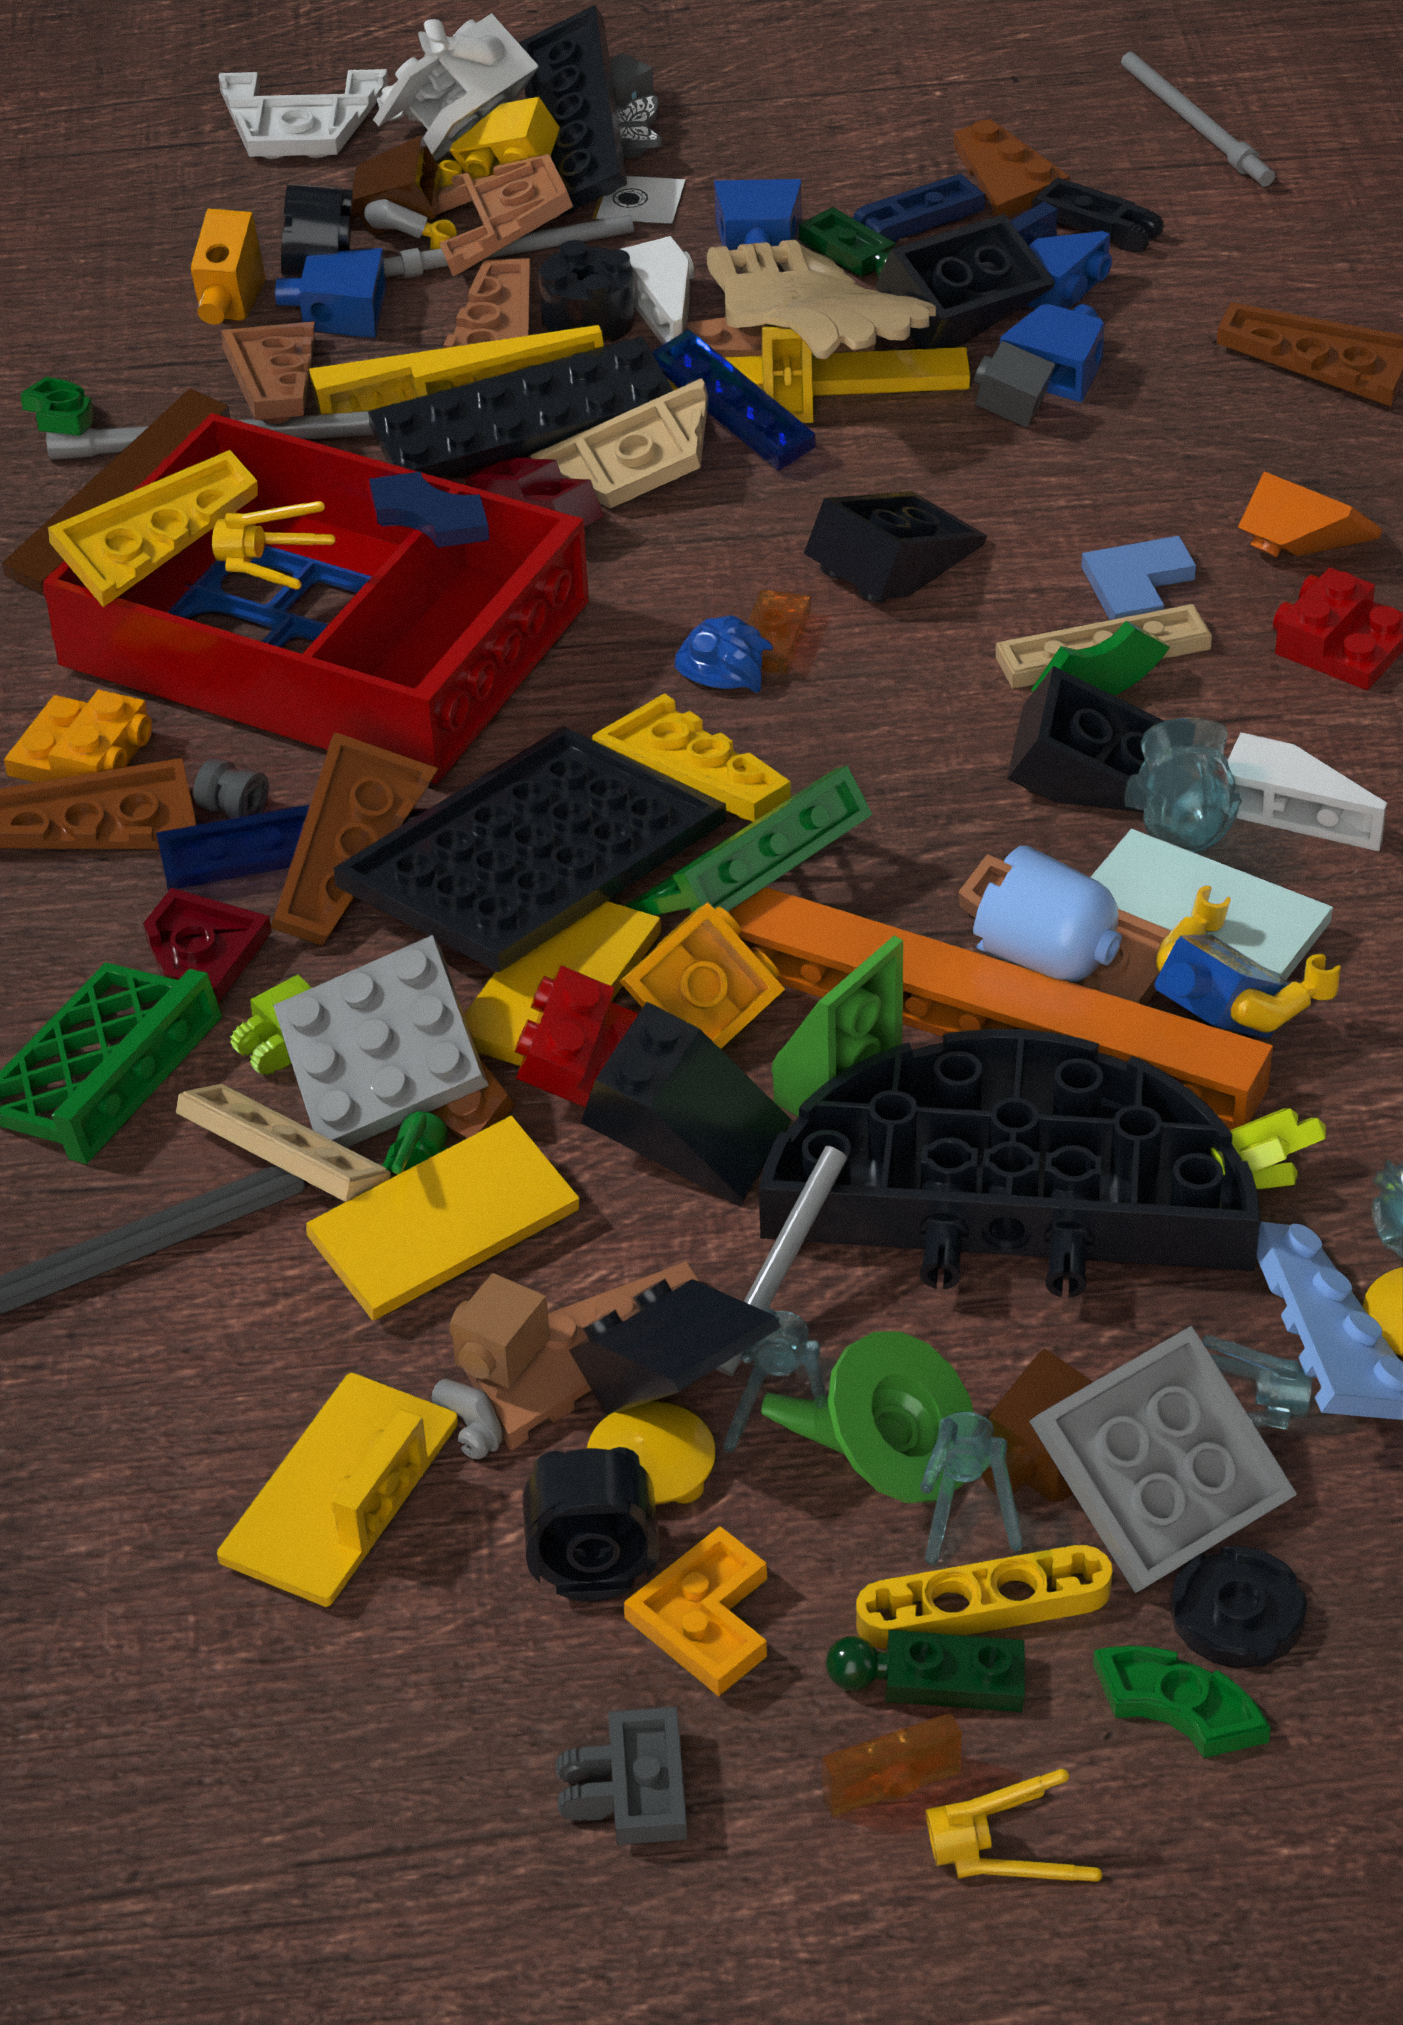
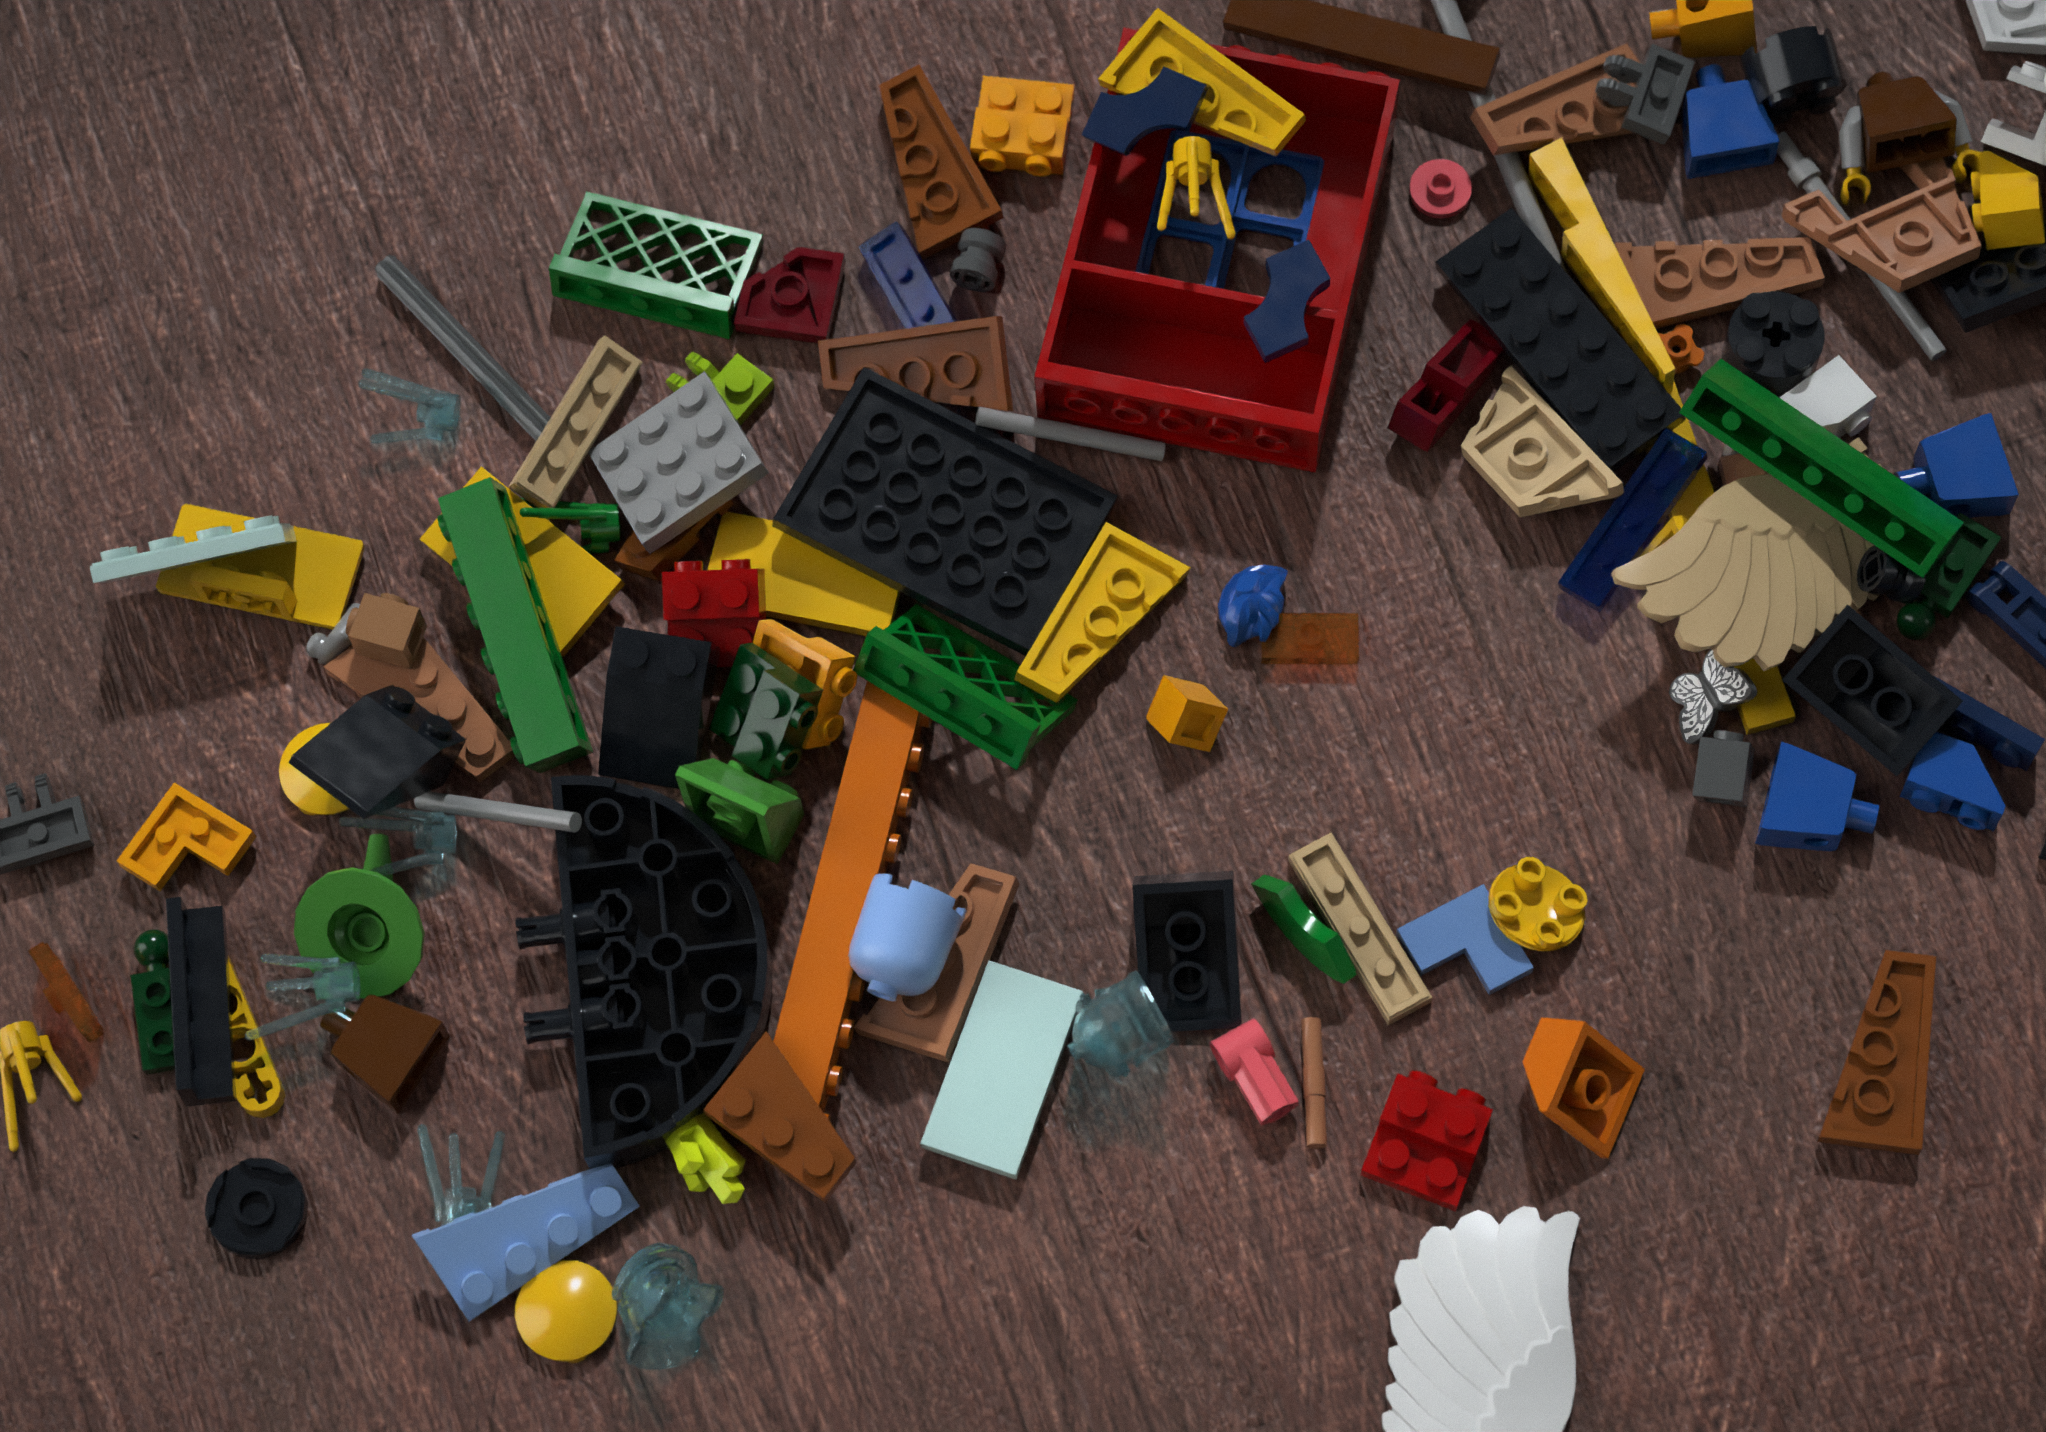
camera: 80 degrees right, 25 degrees up
black brick [522,1447,660,1601] -> none
white sticker [592,176,686,224] -> none
black slope [804,491,987,603] -> none
light grey plate [1029,1325,1297,1593] -> none
green tile [1093,1646,1271,1758] -> none
torso [1154,885,1341,1039] -> none
white slope [1218,732,1387,851] -> none
none -> light aqua tile [89,515,297,583]
none -> black fence [166,897,236,1107]
none -> clear light blue plant [358,368,461,444]
none -> green brick [437,477,593,773]
none -> dark orange wing [703,1031,856,1203]
none -> dark green plate [709,643,823,780]
none -> light grey bar [975,406,1166,461]
none -> dark blue tile [1082,66,1209,156]
none -> light orange panel [1146,675,1228,752]
none -> coral piece [1209,1018,1299,1126]
none -> nougat piece [1301,1017,1327,1149]
none -> yellow dish [1488,857,1587,951]
none -> dark grey hinge [1595,44,1695,145]
none -> dark grey animal [1669,649,1757,744]
none -> green brick [1679,359,1964,578]
none -> black wheel [1857,545,1926,604]

